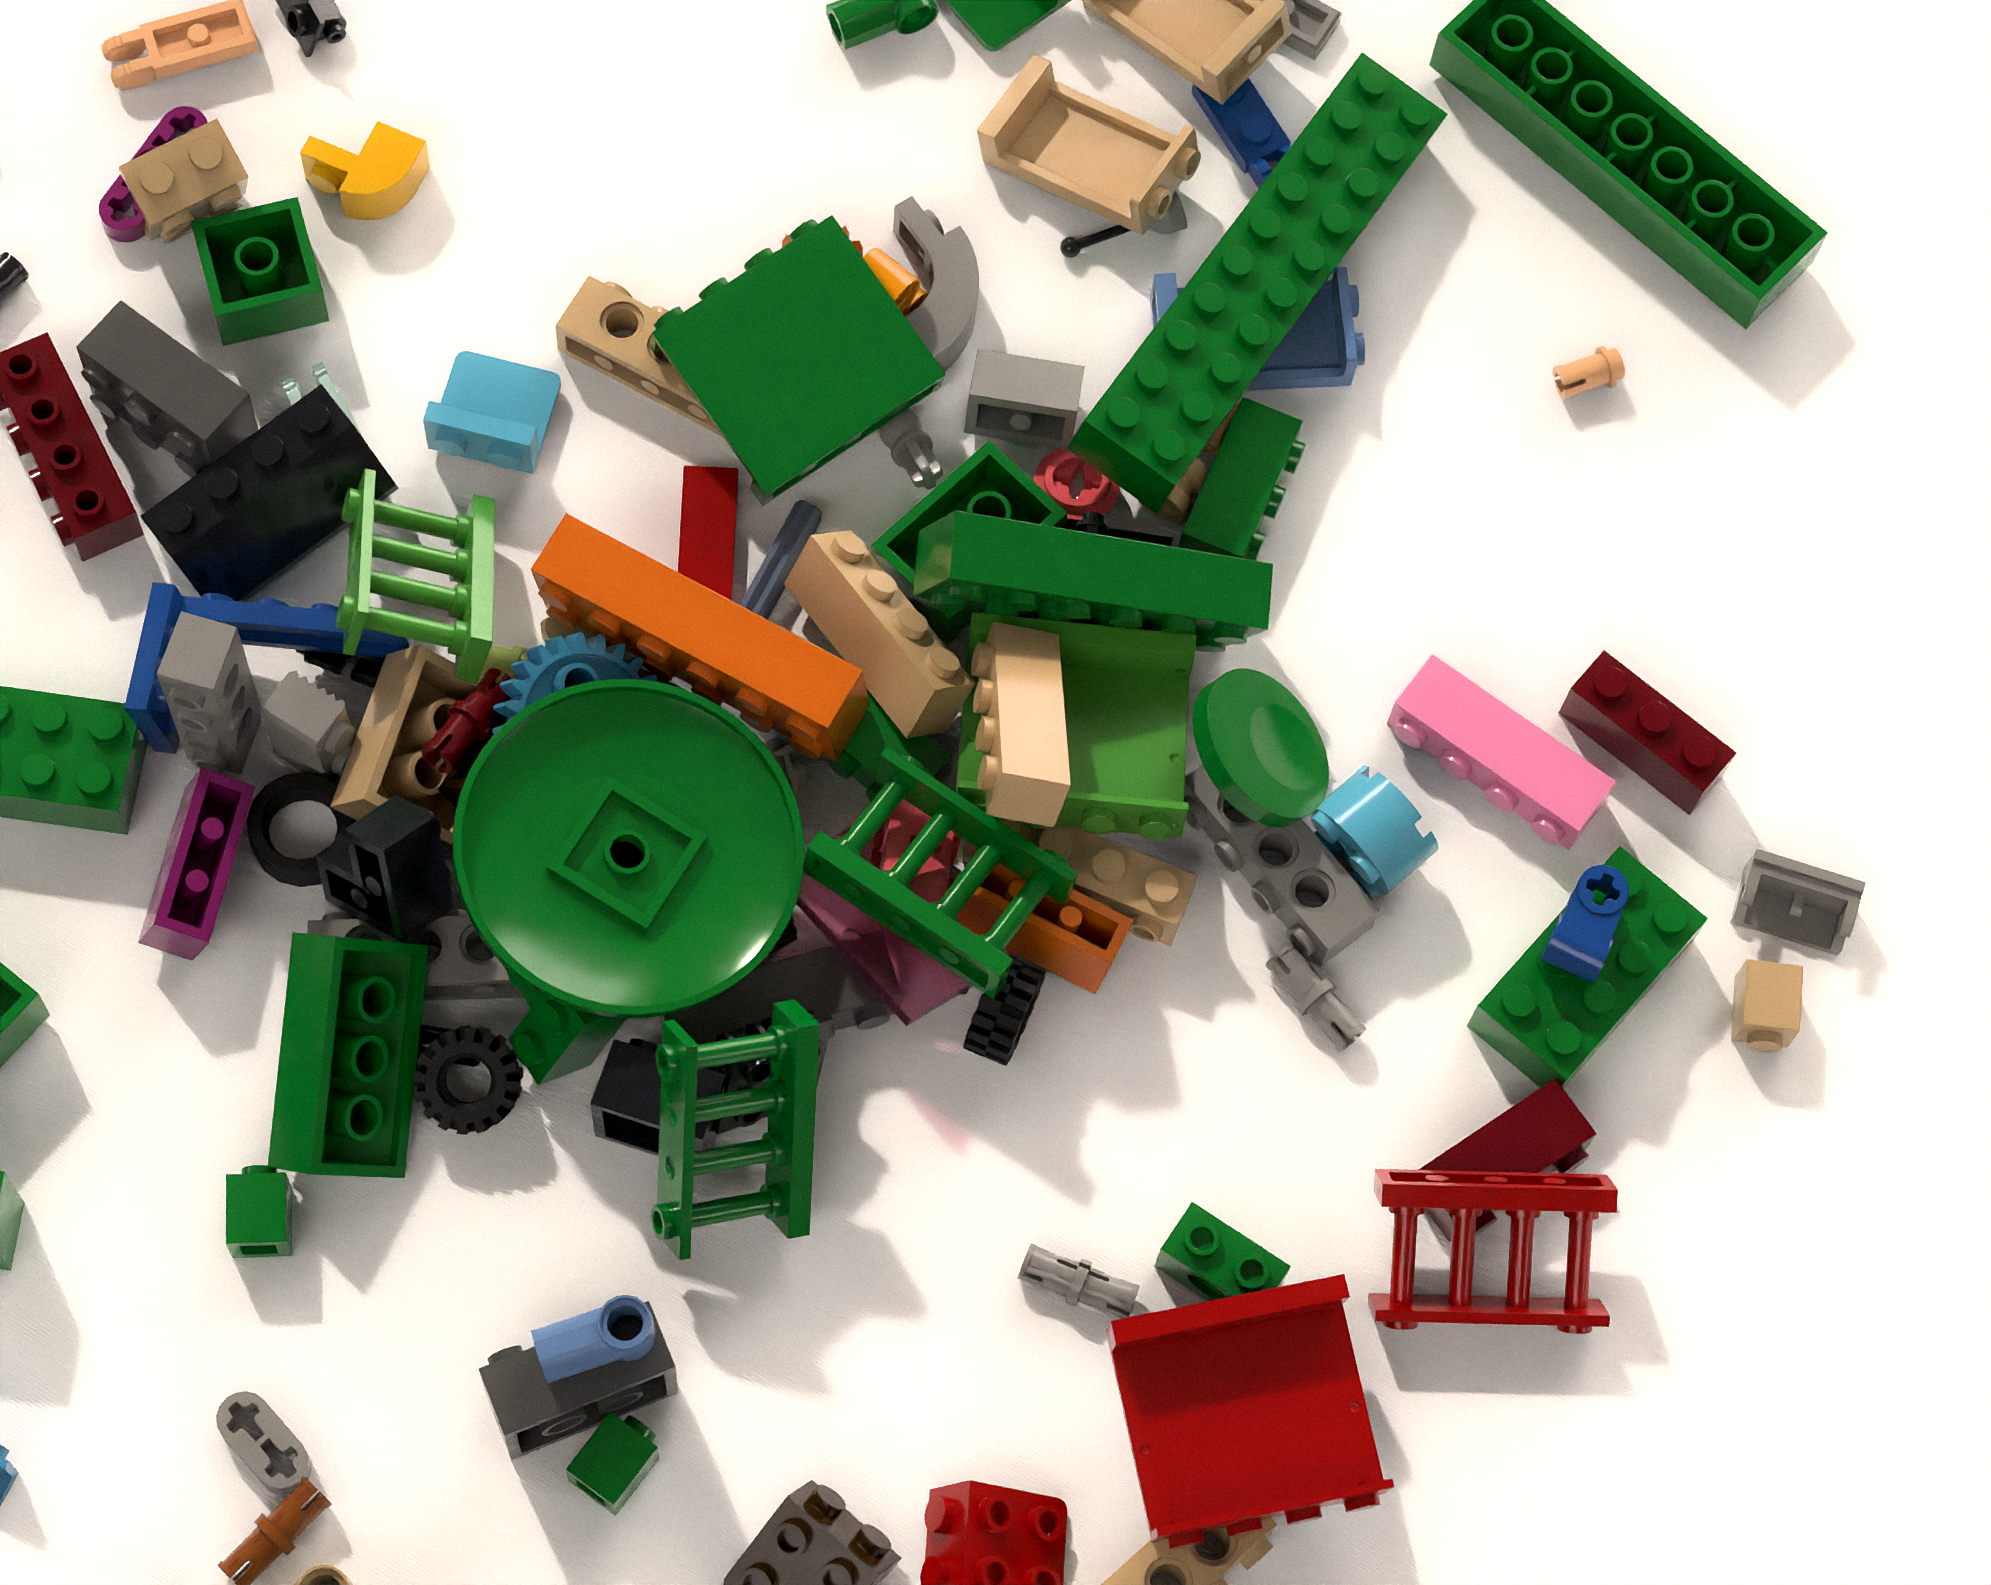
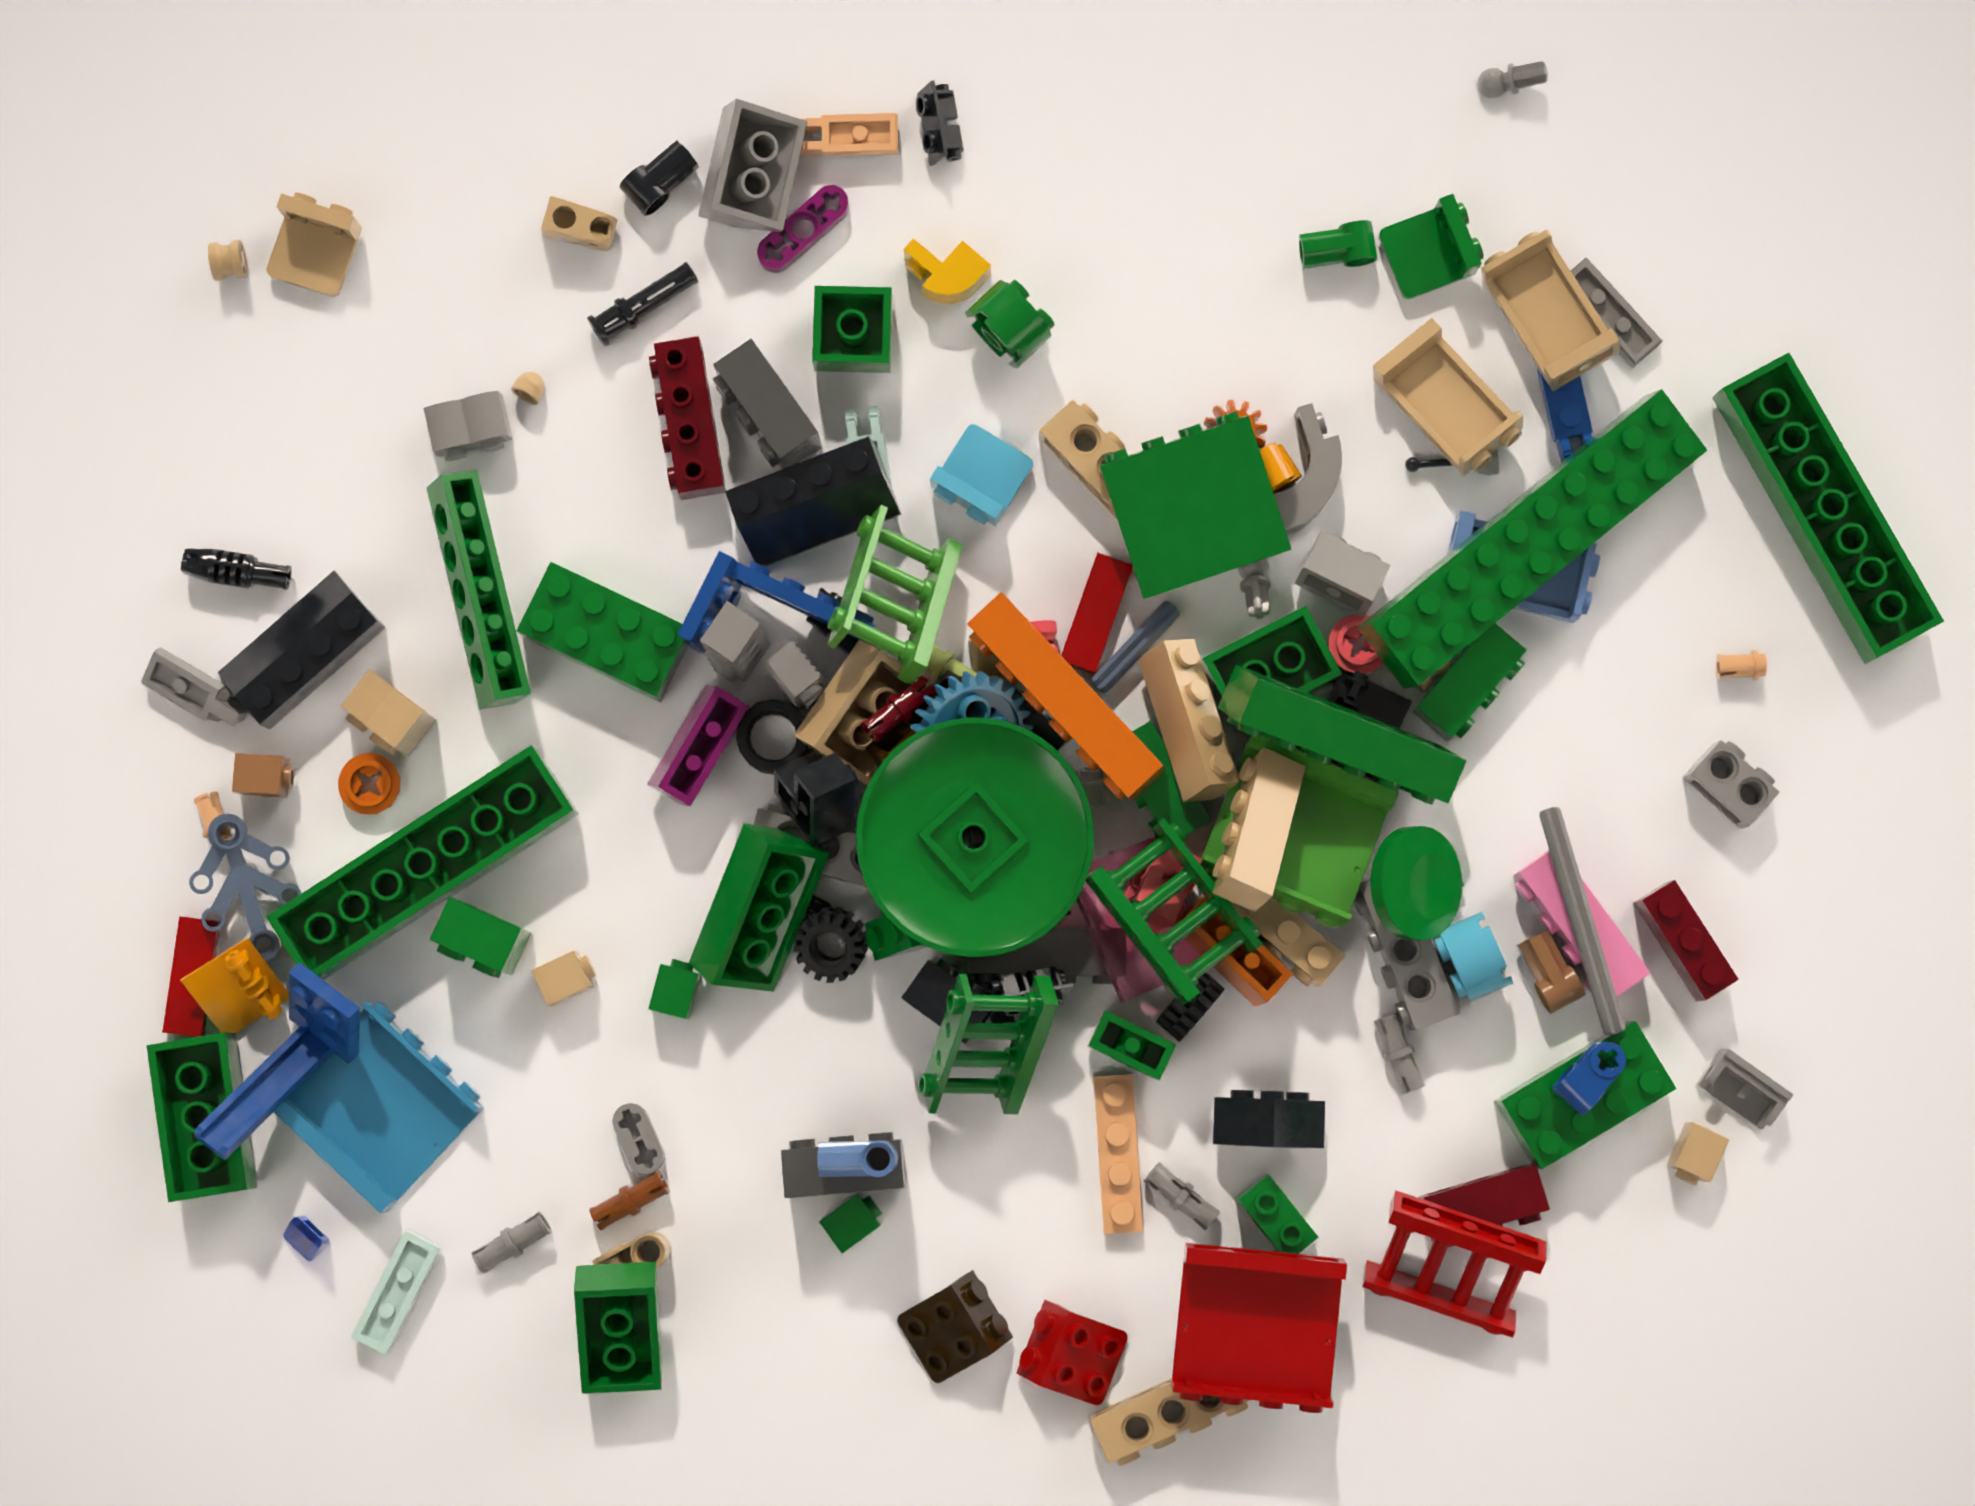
camera: 25 degrees right, 15 degrees up
tan bracket [118,118,249,244] -> none
none -> tan brick [531,950,597,1007]
none -> light grey slope [698,98,807,232]
none -> green brick [965,279,1055,369]
none -> green brick [1087,1010,1176,1081]
none -> light nougat plate [1093,1074,1143,1234]
none -> black brick [1213,1090,1325,1148]
none -> medium nougat piece [1516,929,1586,1014]
none -> light grey axle [1539,806,1625,1035]
none -> light grey brick [1682,740,1780,829]

